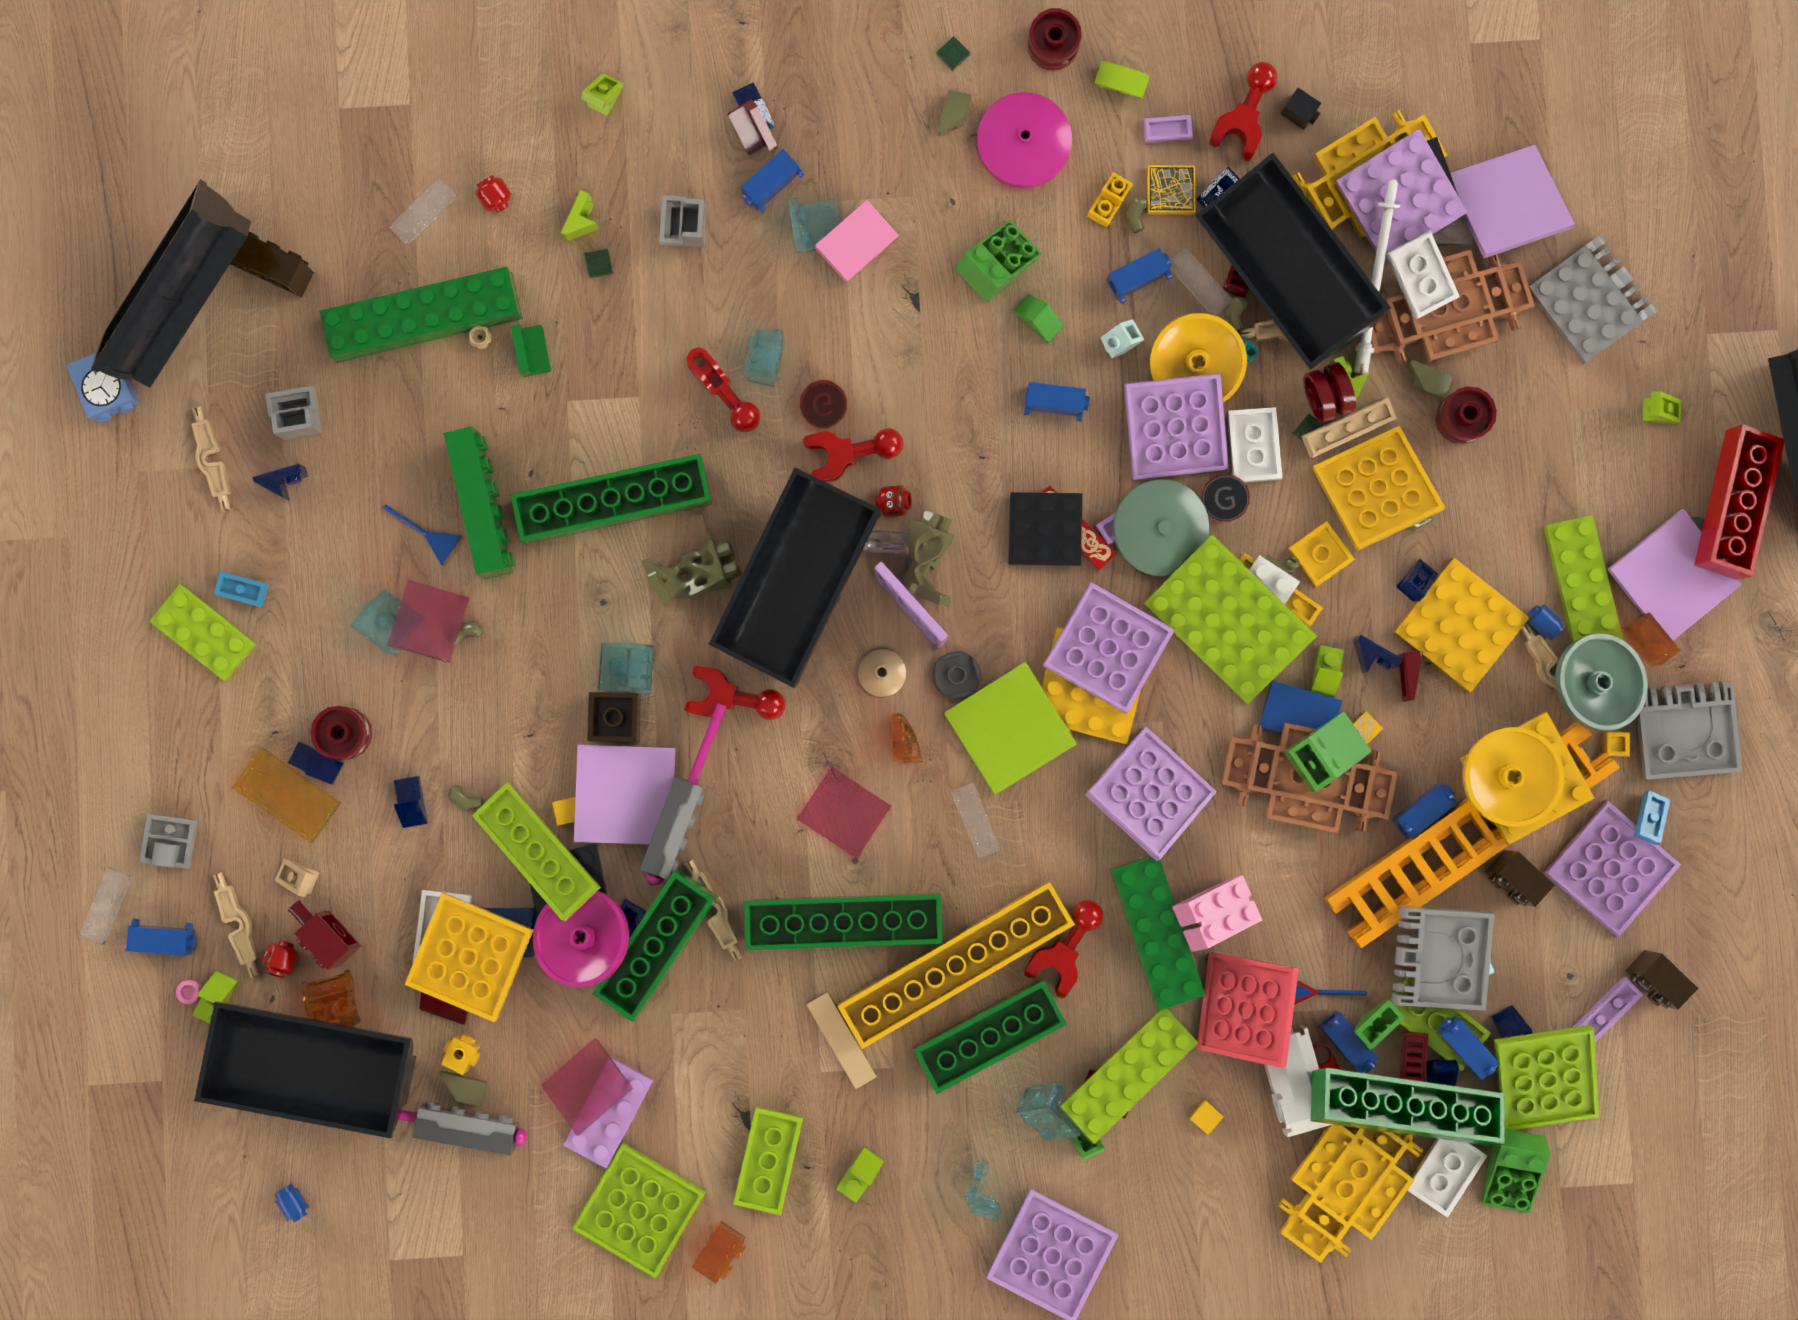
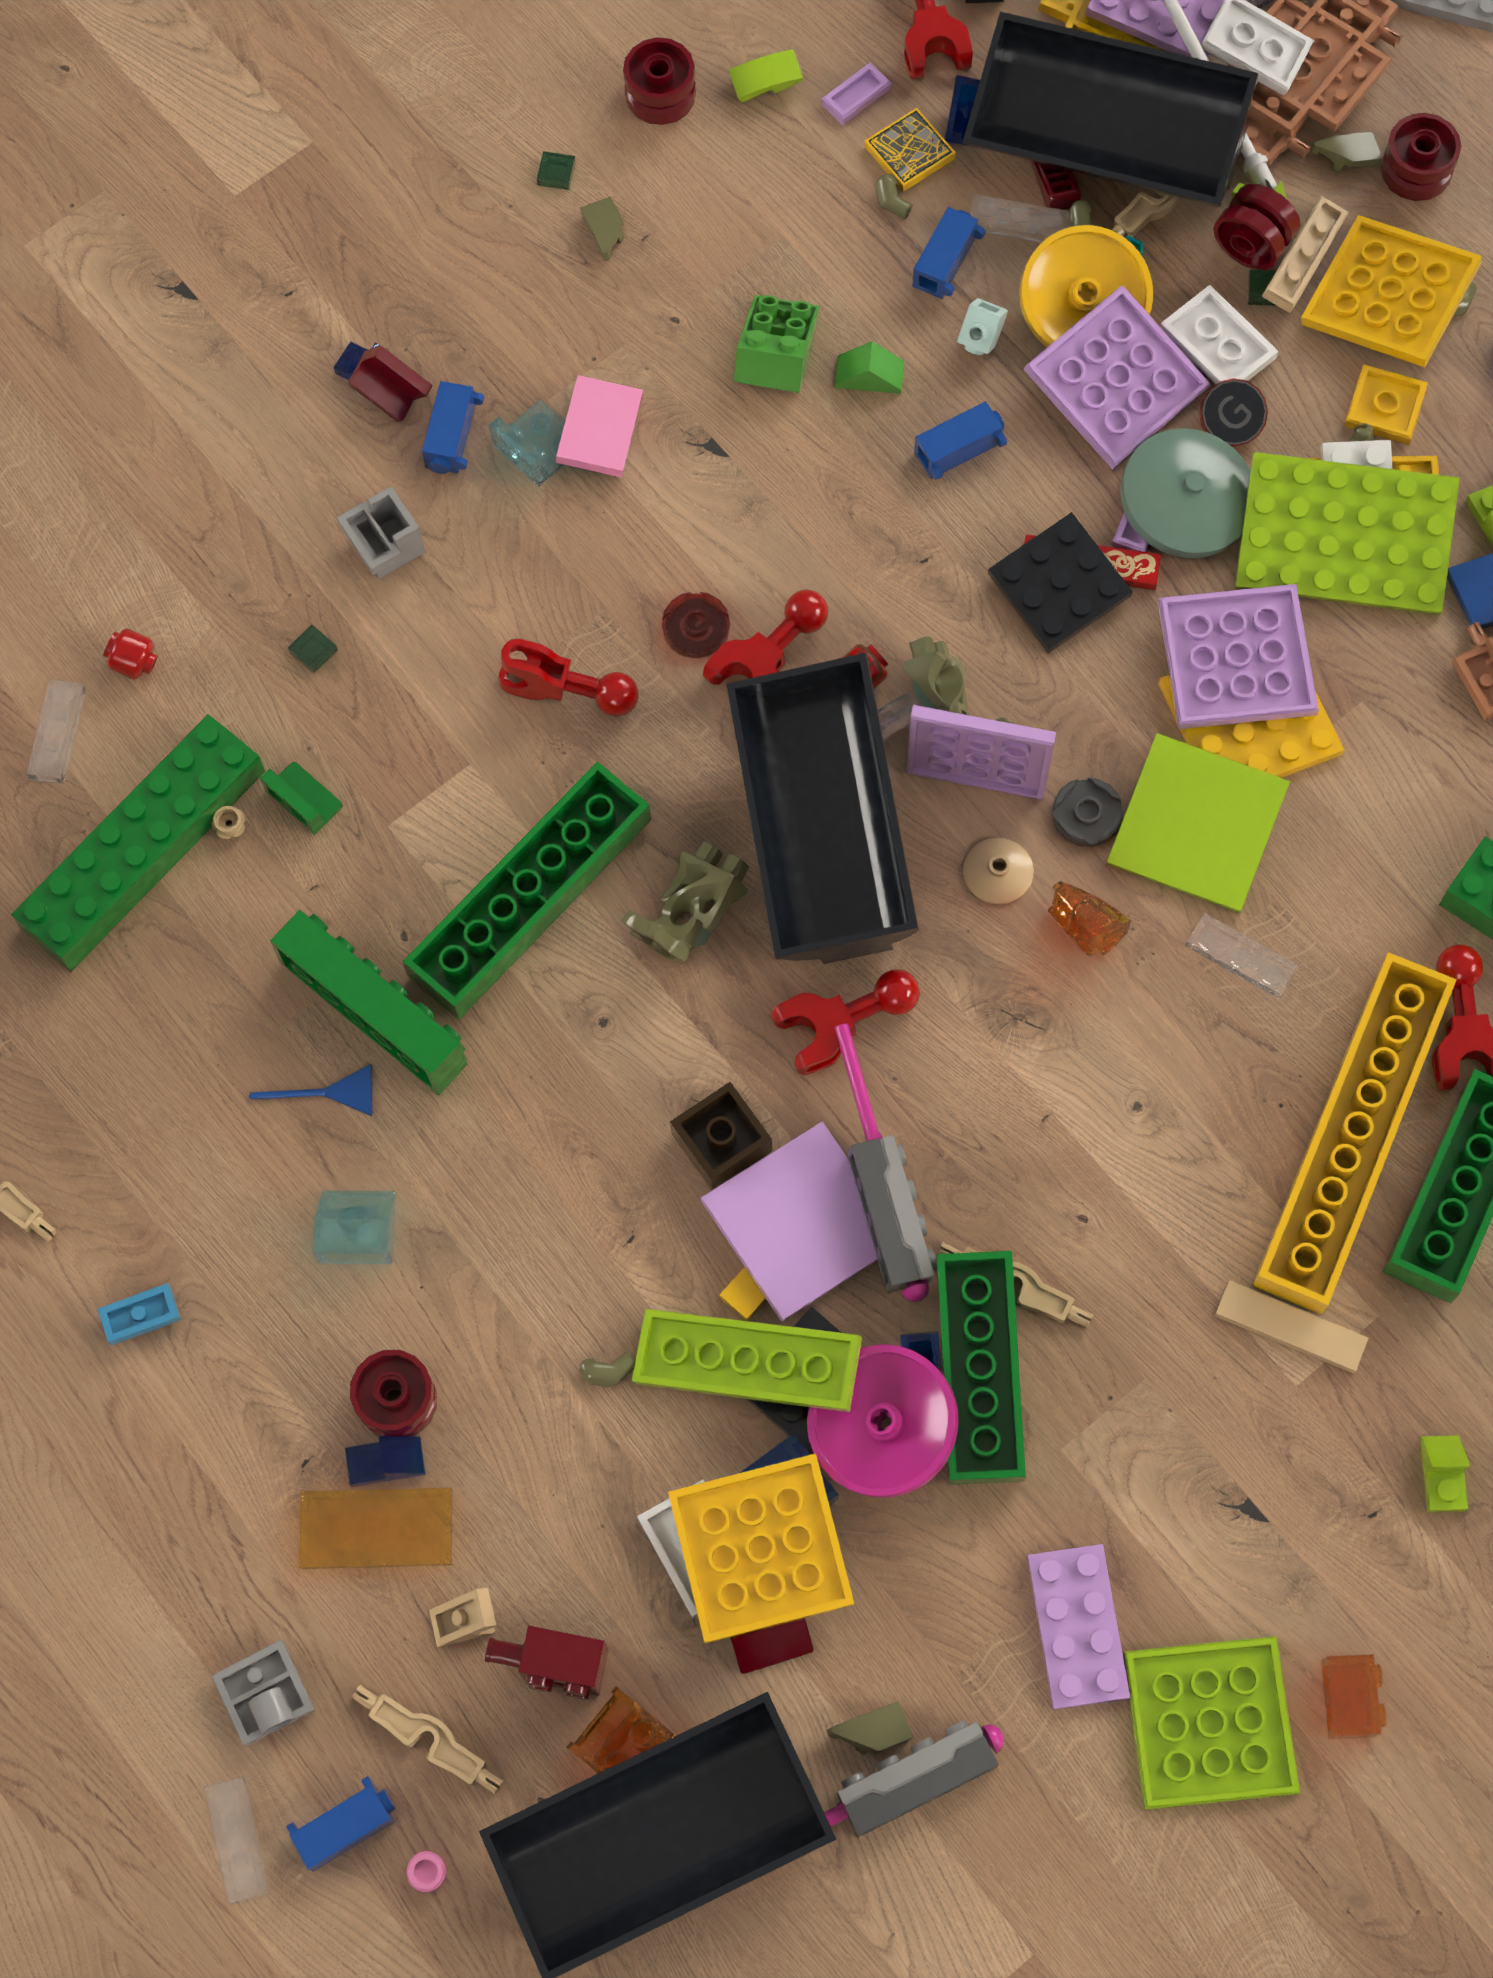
camera: 30 degrees left, 15 degrees down
lime plate [149,584,257,681] -> none
lime slope [192,970,239,1024] -> none
clear blue slope [252,464,308,501] -> none
red head [262,940,299,978] -> none
light grey plate [265,386,322,440] -> none
clear pink piece [387,580,469,663] -> none
clear blue slope [394,776,428,828] -> none
yellow brick [441,1034,481,1075] -> none
olive arm [447,621,483,647] -> none
clear pink piece [541,1038,633,1136] -> none
lime slope [561,190,600,241] -> none
lime slope [581,73,624,116] -> none
clear light blue slope [598,643,654,694] -> none
lime plate [733,1106,803,1215] -> none
clear light blue slope [742,330,785,387] -> none
green brick [744,893,943,951] -> none
clear pink piece [797,766,891,858] -> none
dark pink dish [977,92,1072,188] -> none
lavender tile [1085,726,1217,861] -> none
yellow slope [1087,172,1133,228] -> none

